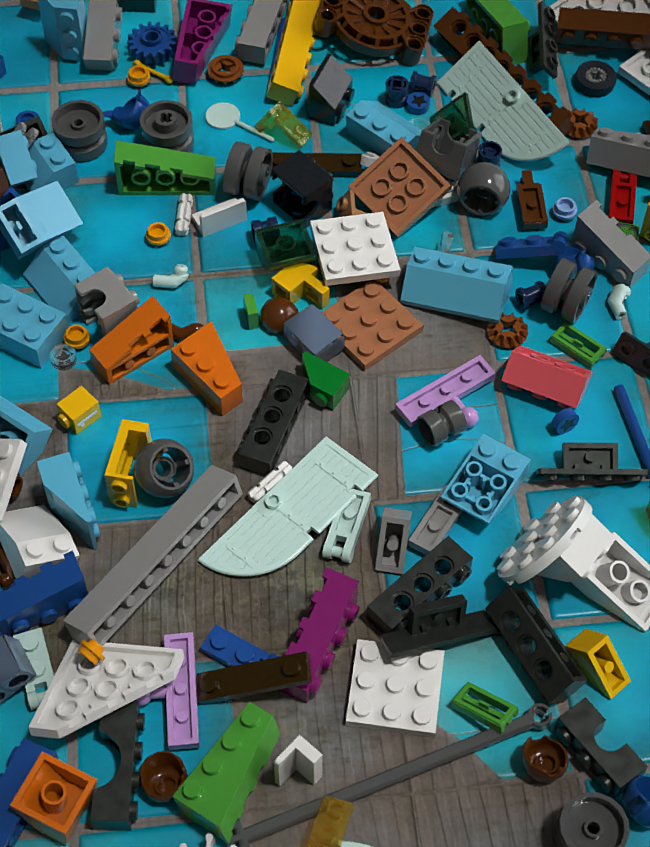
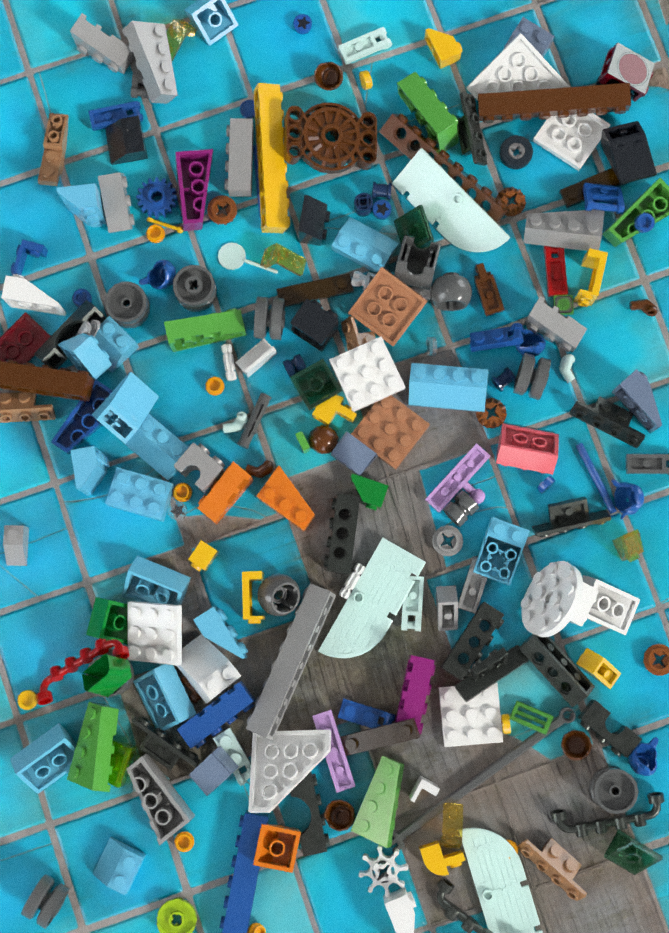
camera: 10 degrees left, 25 degrees up
light orange plate [78,638,105,665] -> none
dark blue wheel [476,141,502,167] -> none
bright green tile [549,321,607,369] -> none
light blue plate [552,197,577,220] -> none
none -> dark grey pin [237,393,272,449]
none -> light grey gear [432,525,463,556]
none -> yellow tile [501,714,511,734]

